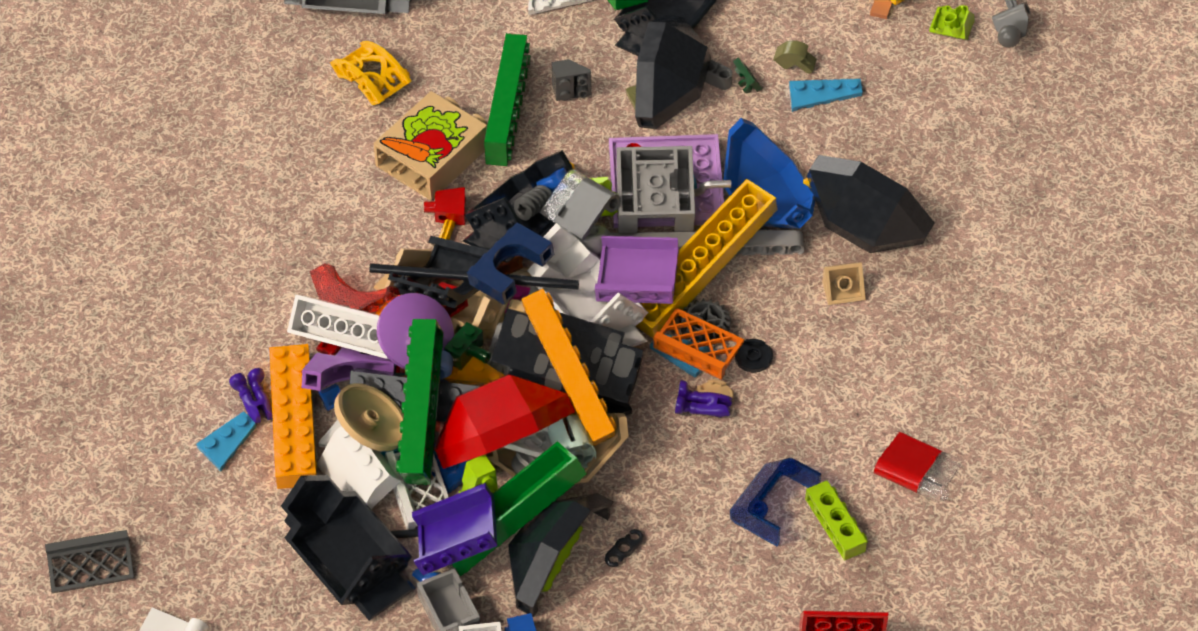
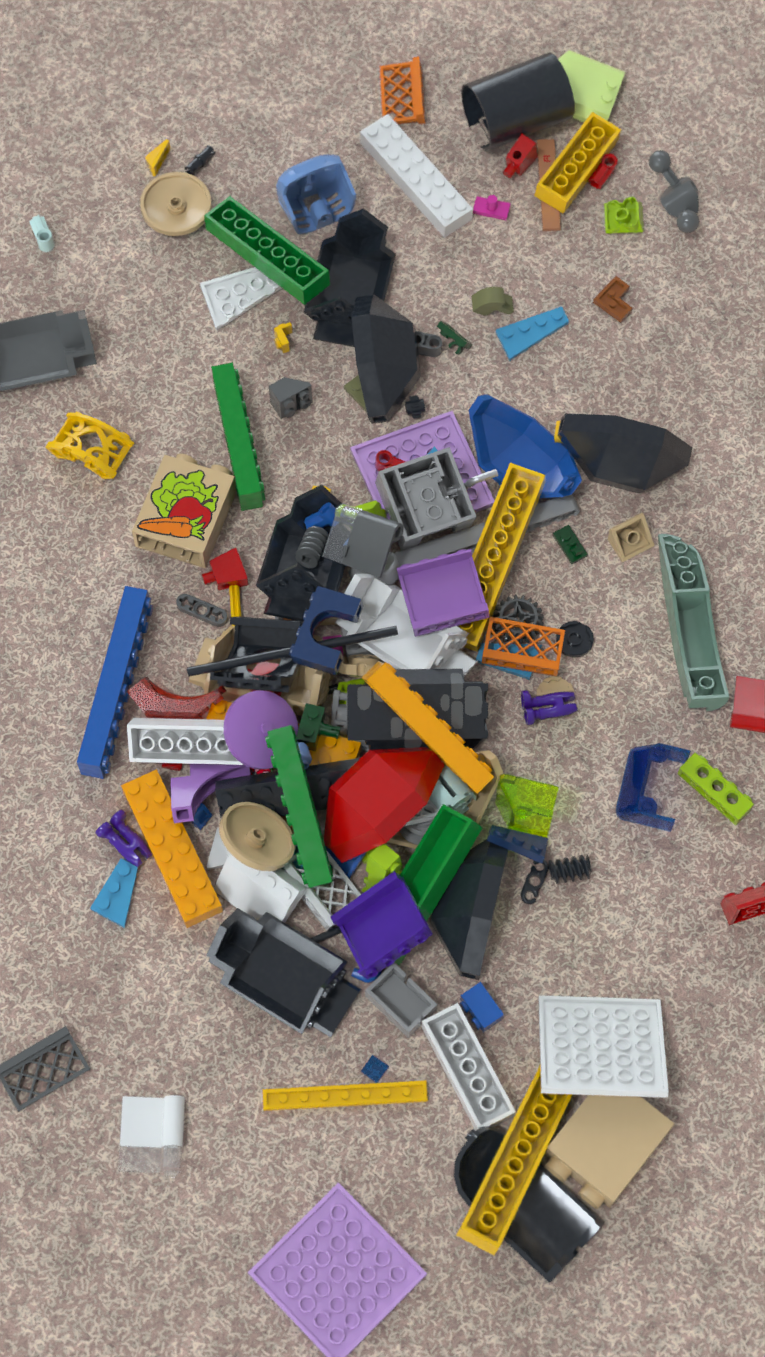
camera: 20 degrees left, 15 degrees up
none -> blue brick [77,586,153,779]
none -> dark grey beam [176,594,228,627]
none -> yellow bracket [274,322,292,354]
none -> black gear [405,395,425,419]
none -> dark blue wing [487,825,548,864]
none -> clear neon green windscreen [495,774,559,838]
none -> black piece [548,854,591,884]
none -> dark green plate [552,525,588,565]
none -> dark orange plate [593,276,633,323]
none -> sand green slope [658,534,729,712]

